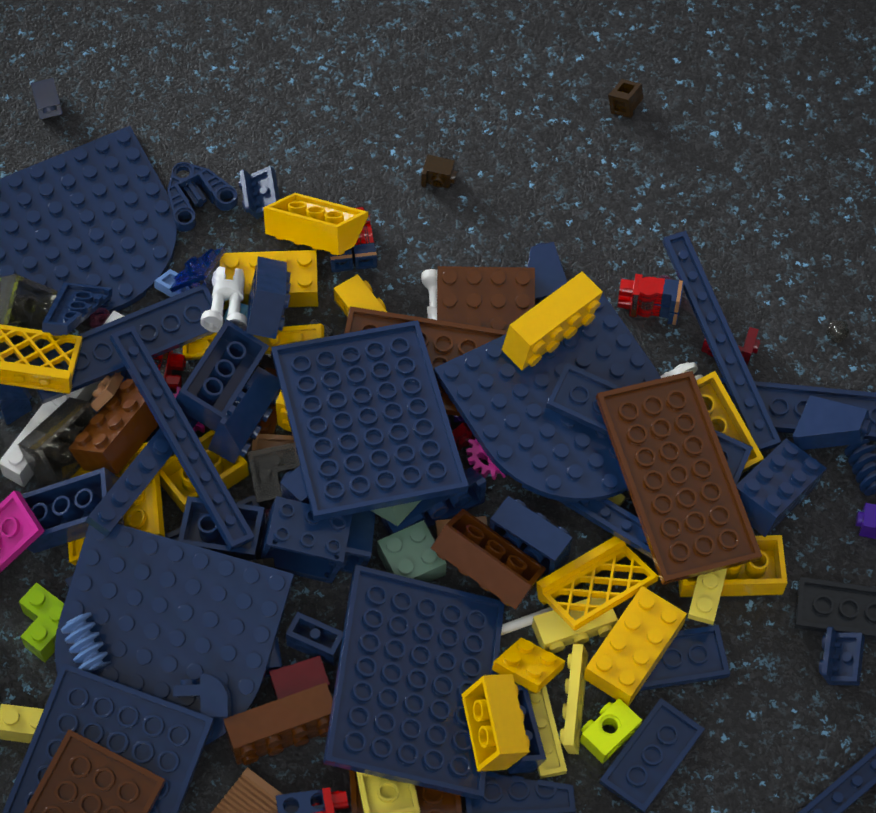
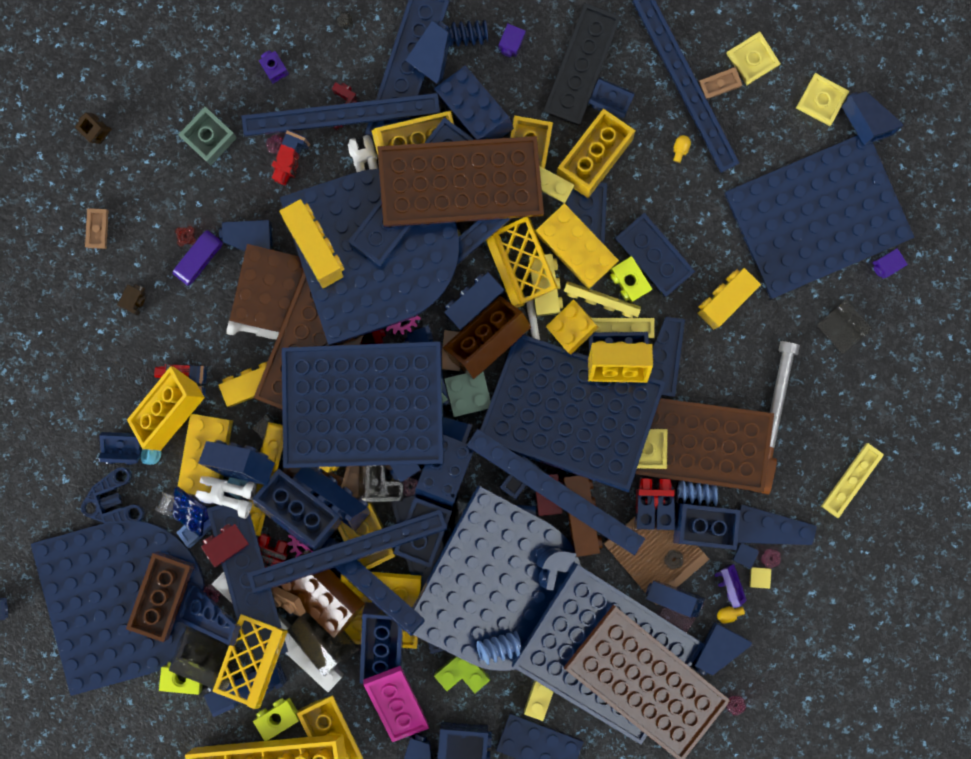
camera: 75 degrees left, 25 degrees up
none -> medium nougat plate [85,208,109,249]
none -> reddish brown brick [126,551,195,642]
none -> medium azure tile [141,449,162,465]
none -> clear bush [155,491,179,516]
none -> dark purple beam [172,230,223,286]
none -> clear red plate [175,226,196,247]
none -> sand green brick [178,107,237,166]
none -> dark red brick [201,523,249,567]
none -> dark purple brick [259,51,289,84]
none -> dark blue plate [466,429,645,556]
none -> yellow brick [557,109,636,198]
none -> yellow cylinder [673,135,691,163]

